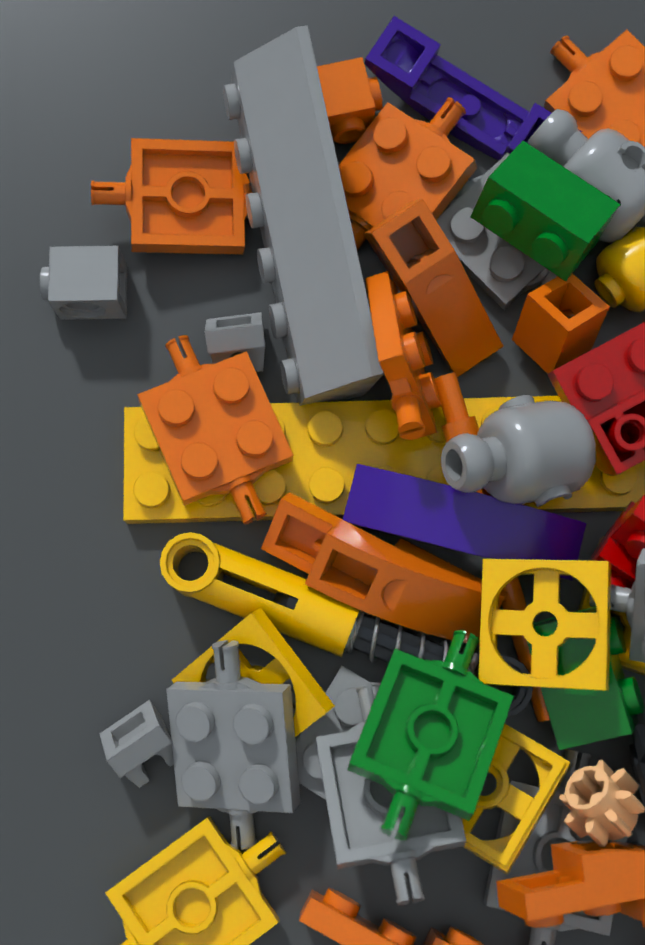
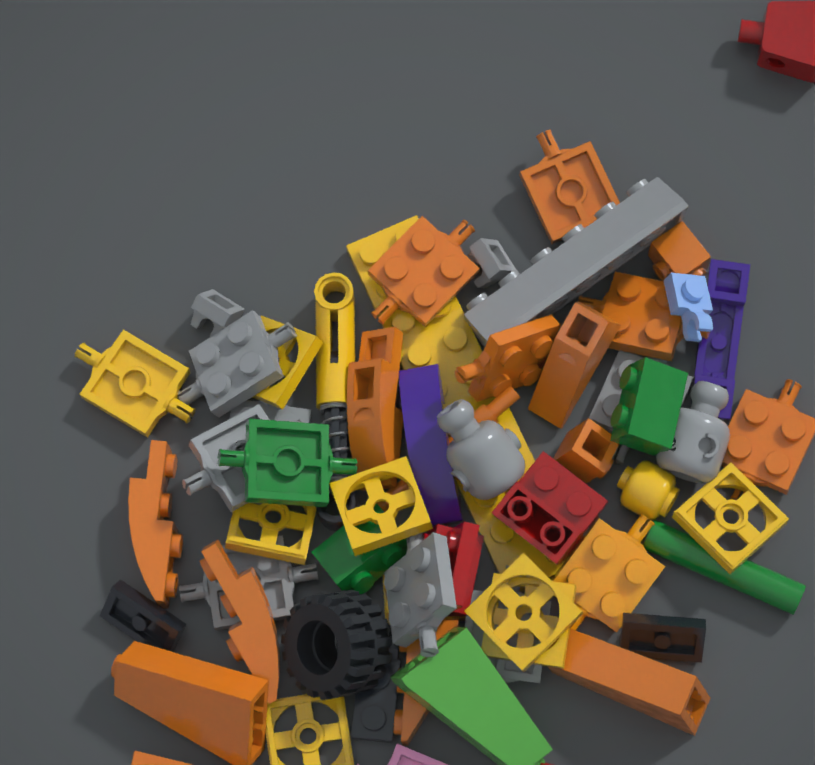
camera: 70 degrees right, 5 degrees down
light grey brick [40,246,128,320] -> none
light nougat gear [559,760,645,847] -> none
none -> light blue plate [663,272,713,342]

